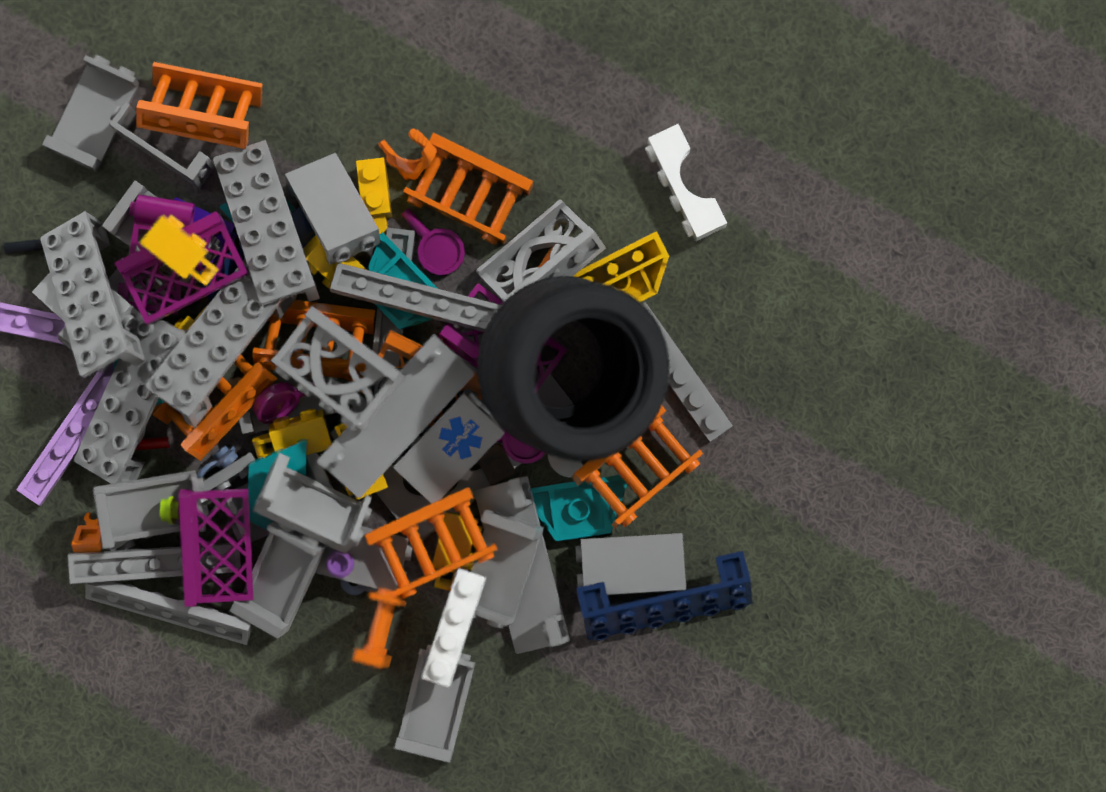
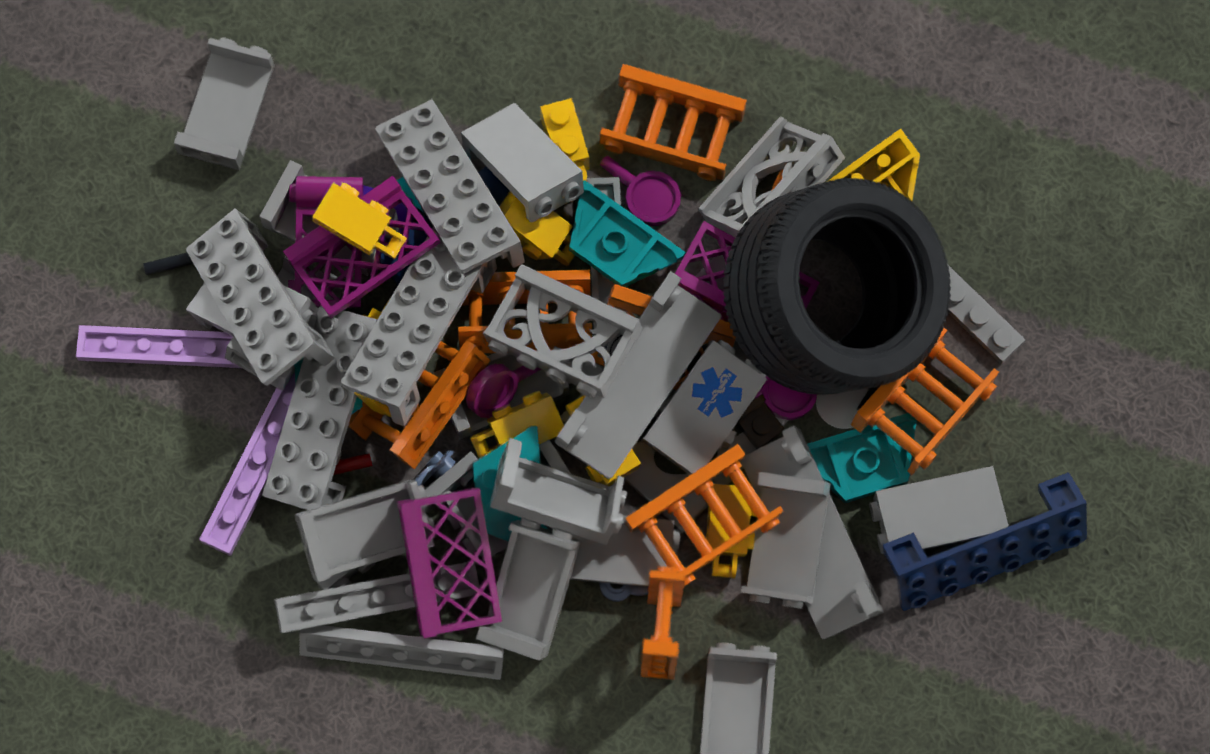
camera: 15 degrees left, 10 degrees down
orange plate [71,512,103,553] -> none
light grey panel [109,101,215,189] -> none
orange fence [136,62,262,149] -> none
lime plate [160,496,180,525] -> none
medium lavender plate [326,550,354,578] -> none
light grey plate [330,263,501,332] -> none
orange helmet [378,128,437,180] -> none
white arch [422,568,487,687] -> none
white arch [645,124,727,241] -> none

